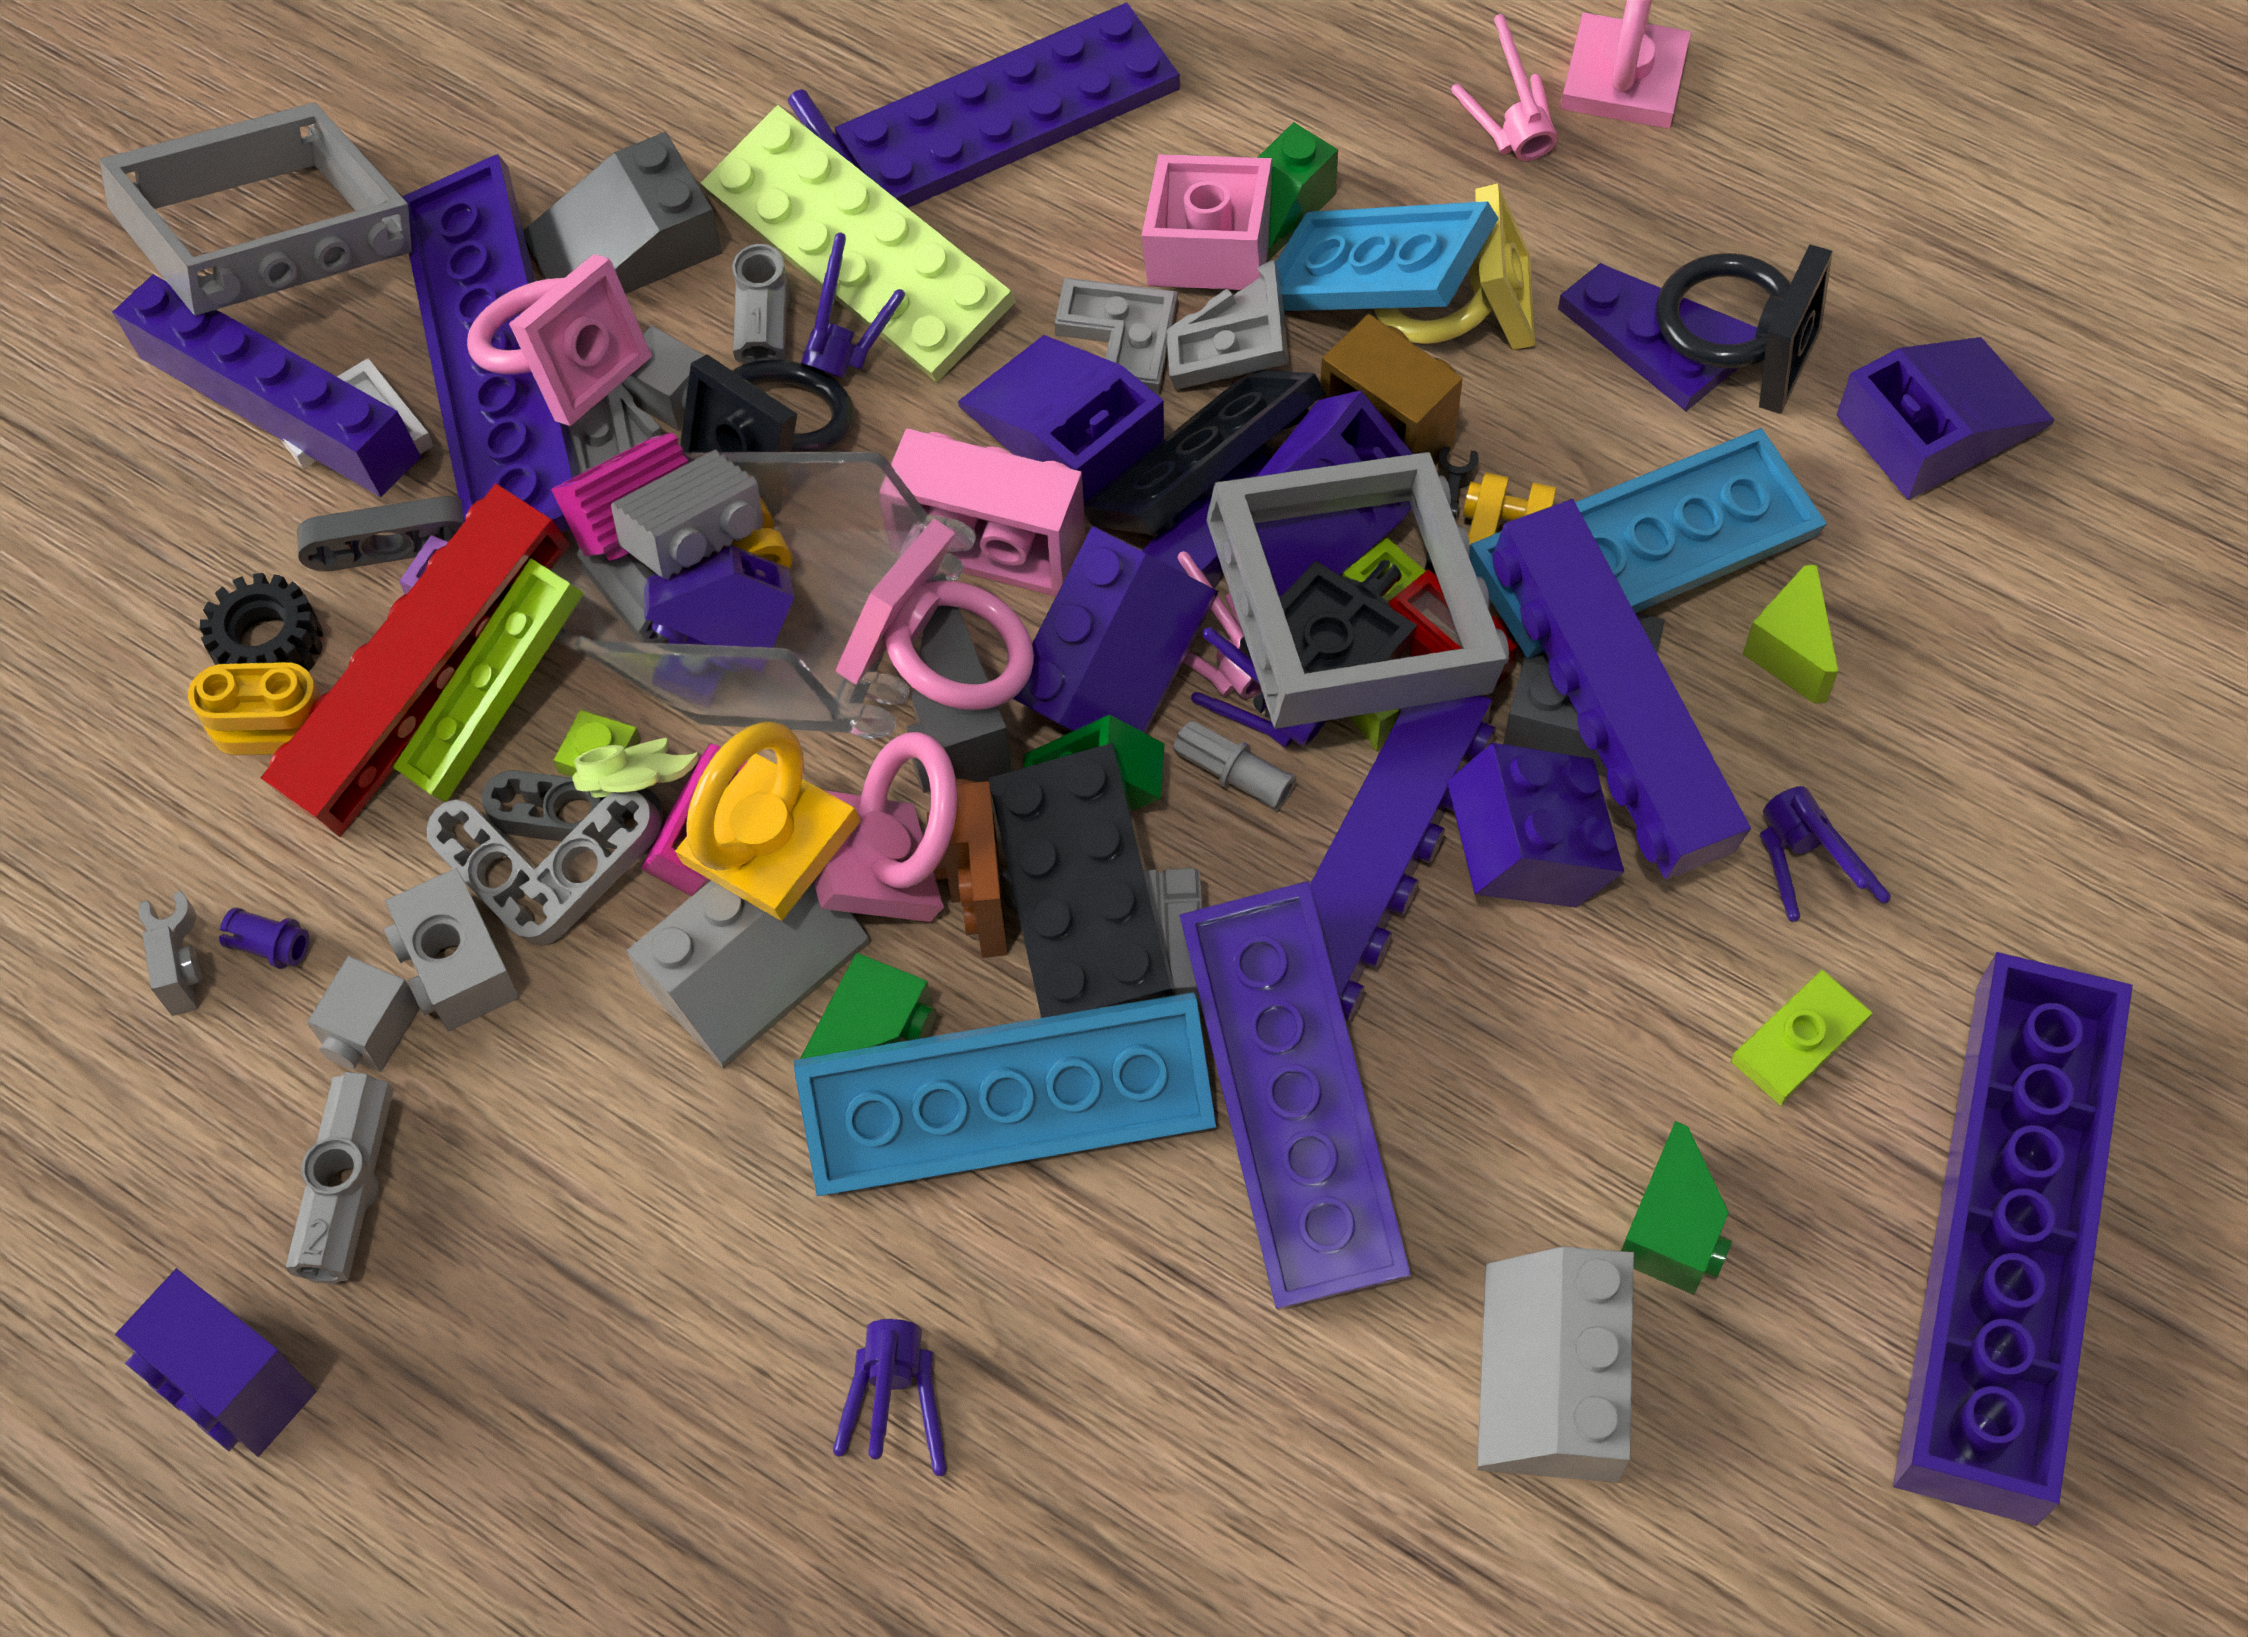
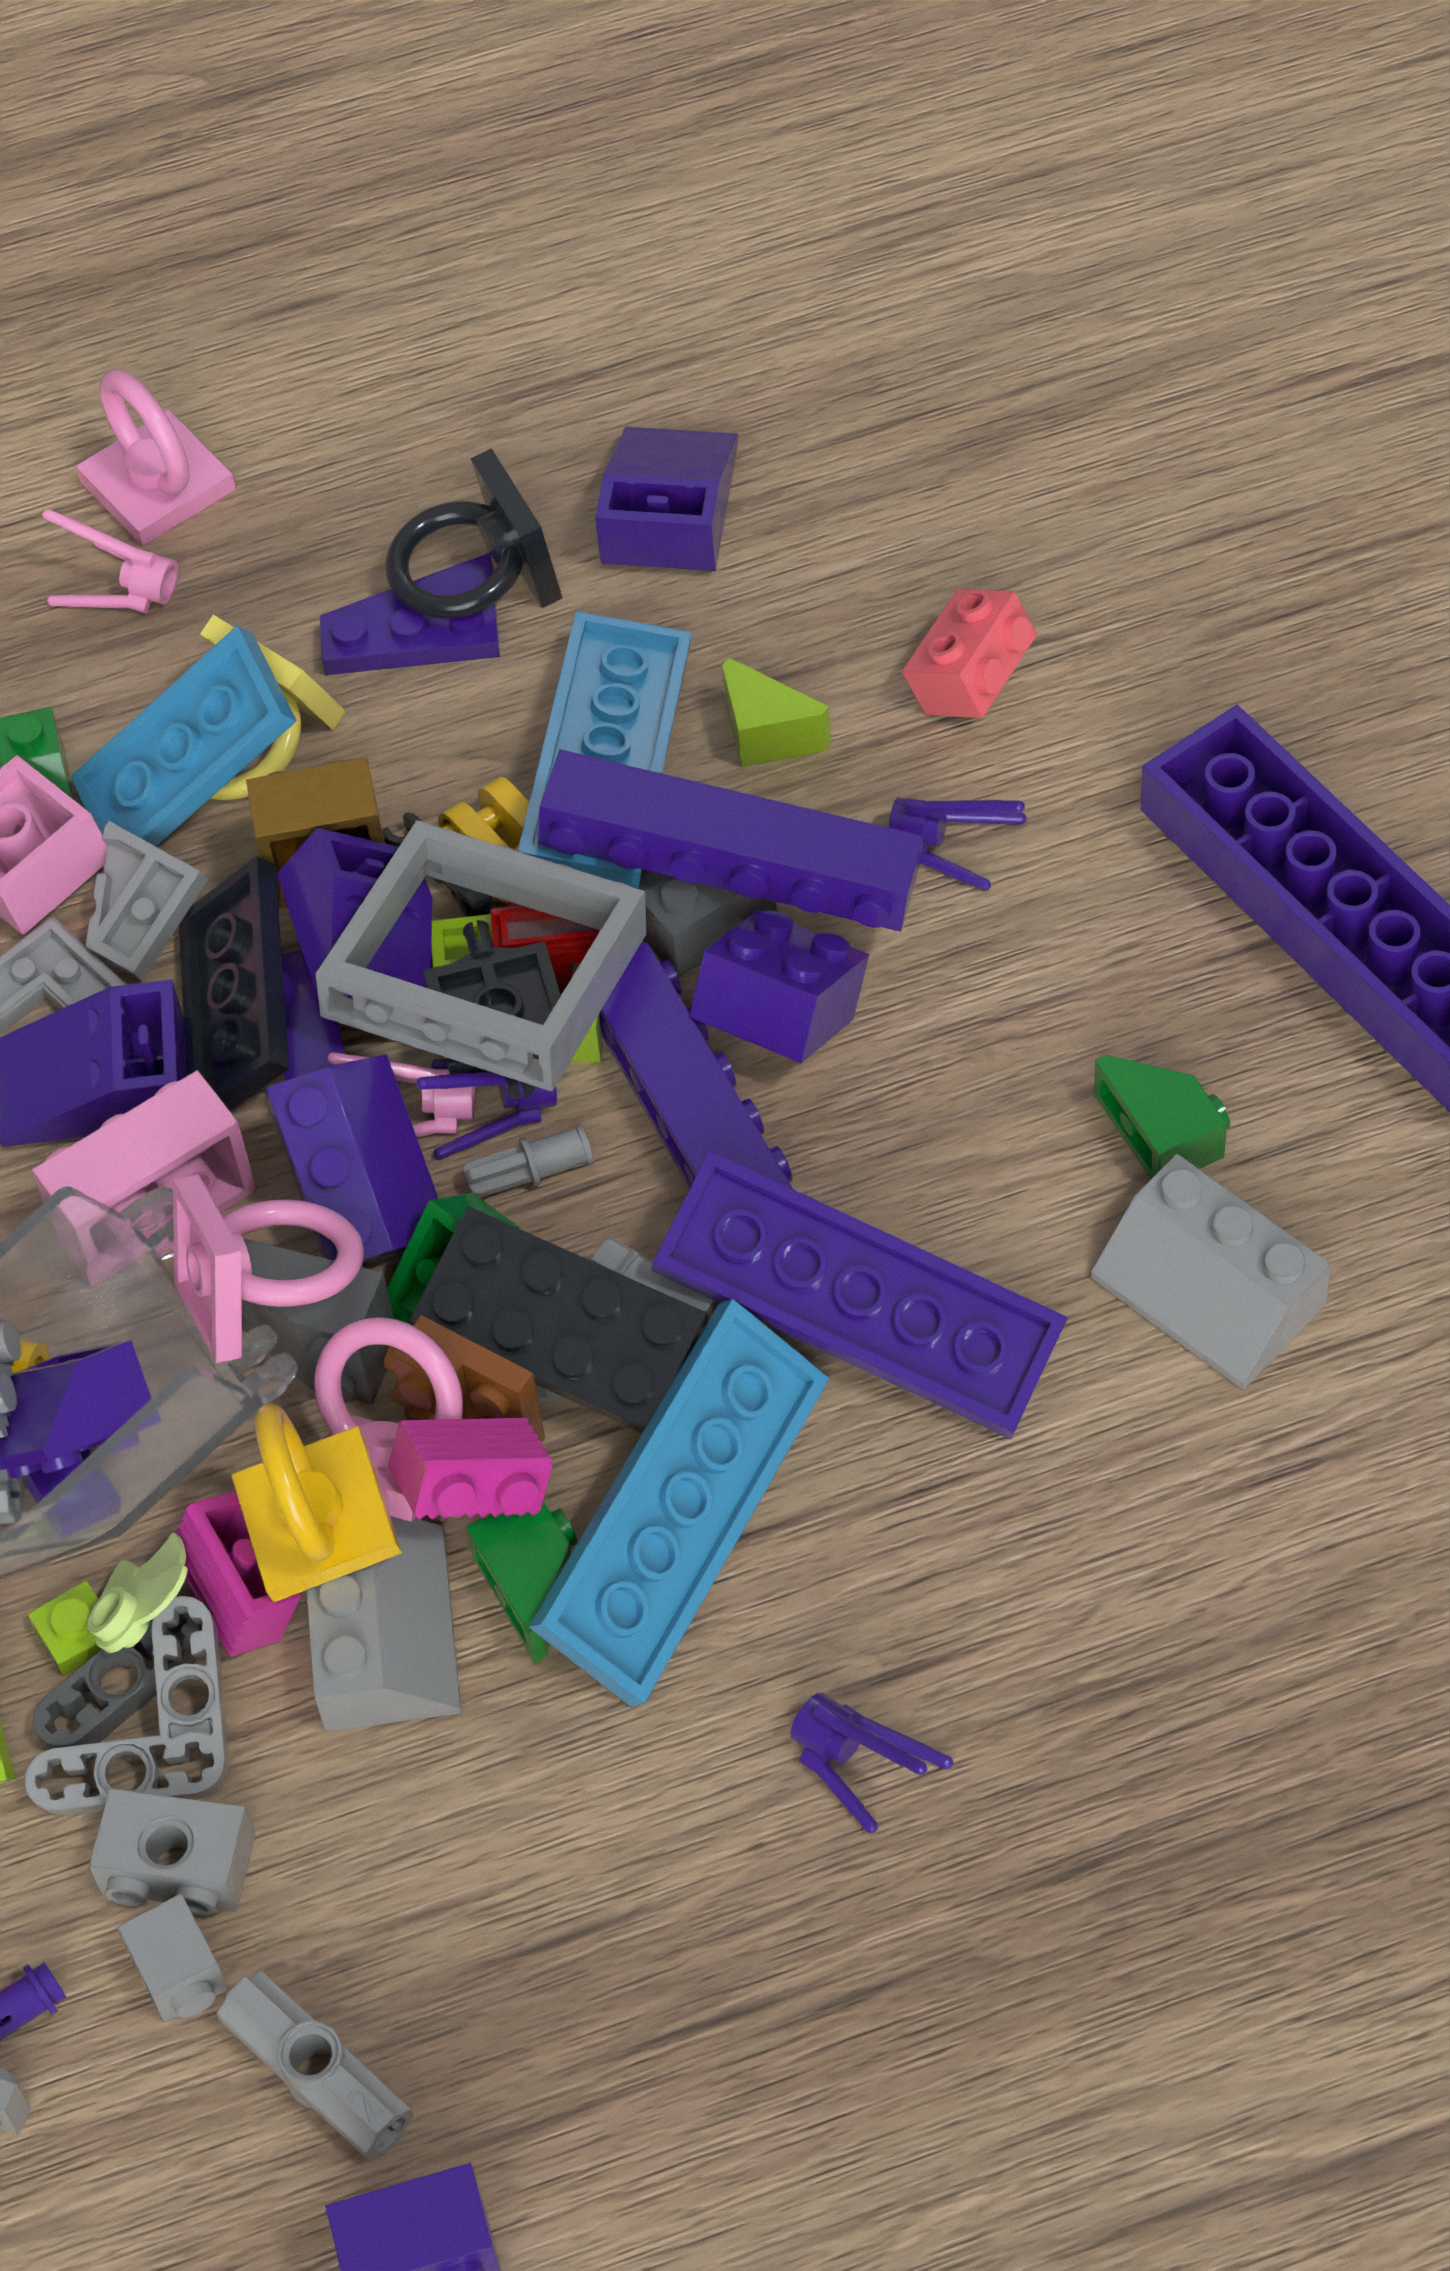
camera: 50 degrees left, 5 degrees down
lime plate [1730,969,1872,1106] -> none
none -> dark pink brick [388,1418,552,1520]
none -> coral brick [902,589,1037,718]

